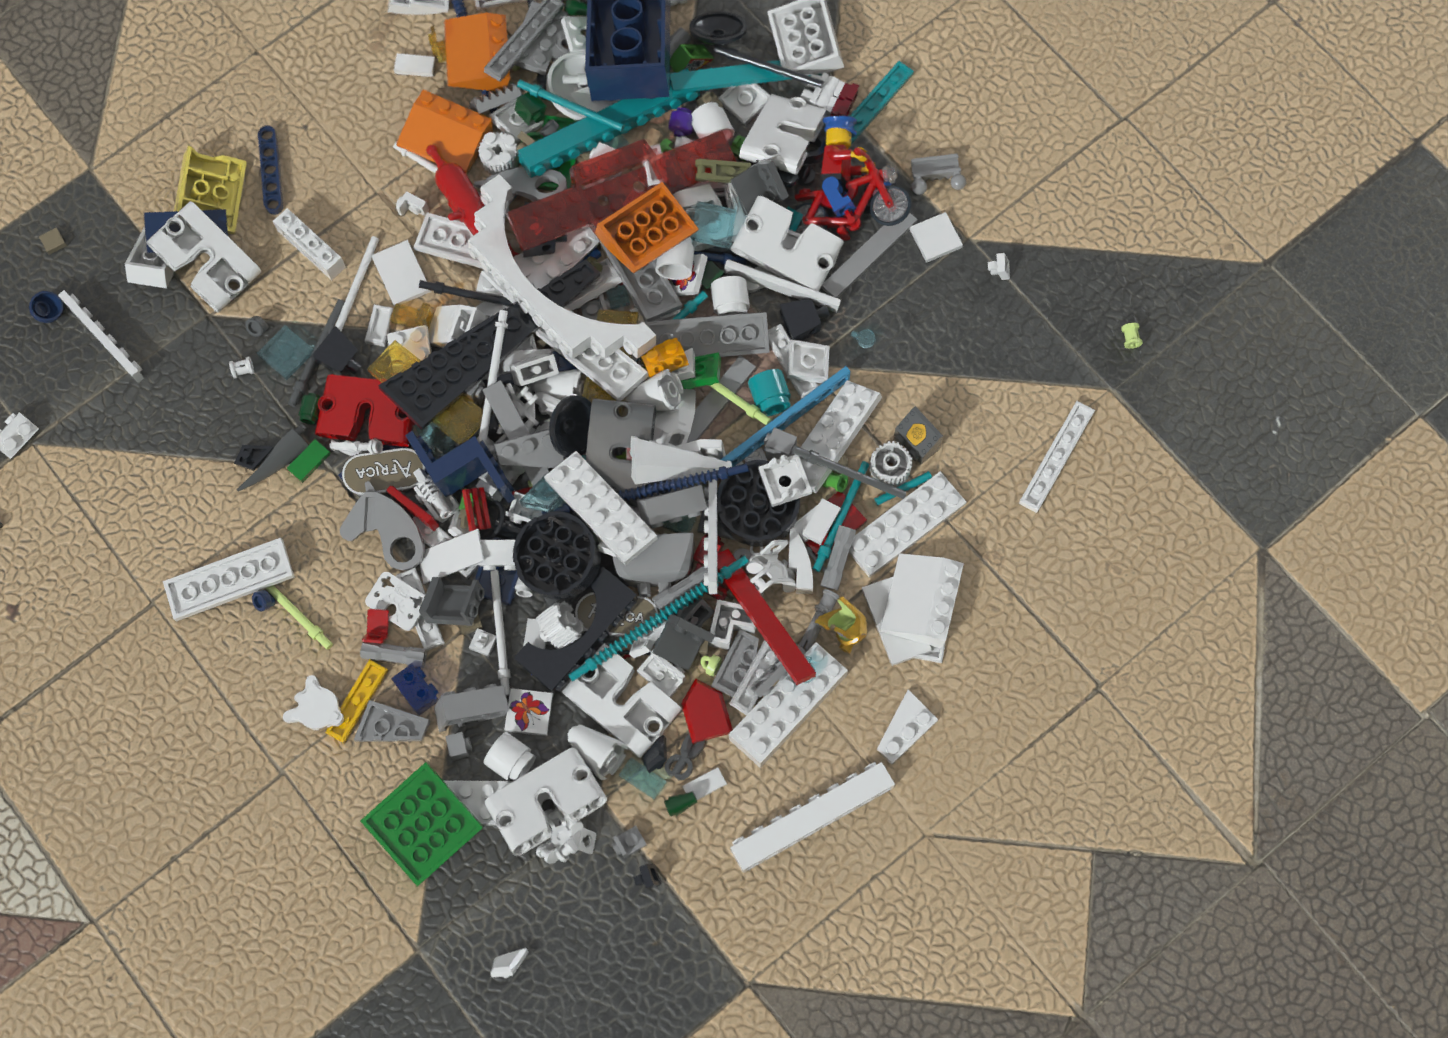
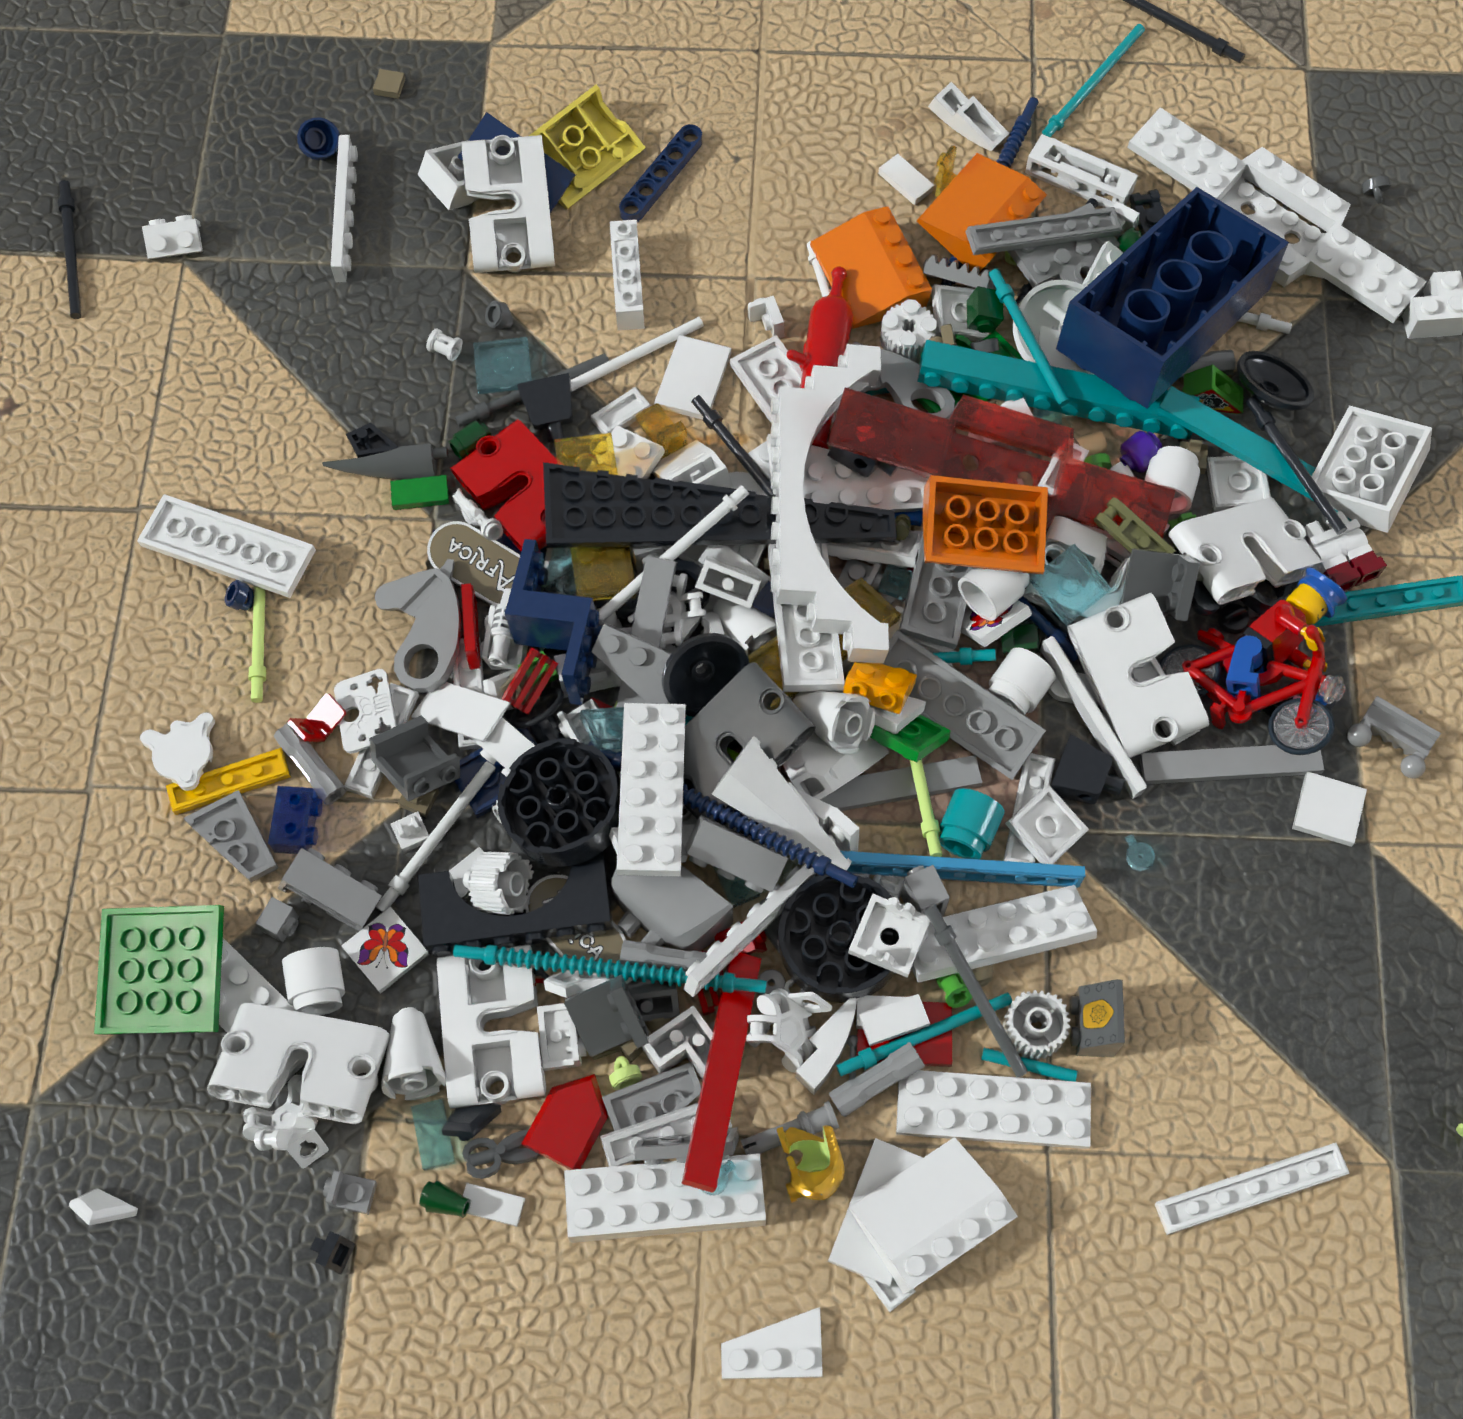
camera: 40 degrees right, 5 degrees down
white brick [730,762,895,873] -> none
teal tile [787,206,803,232] -> none
white tile [988,253,1010,280] -> none

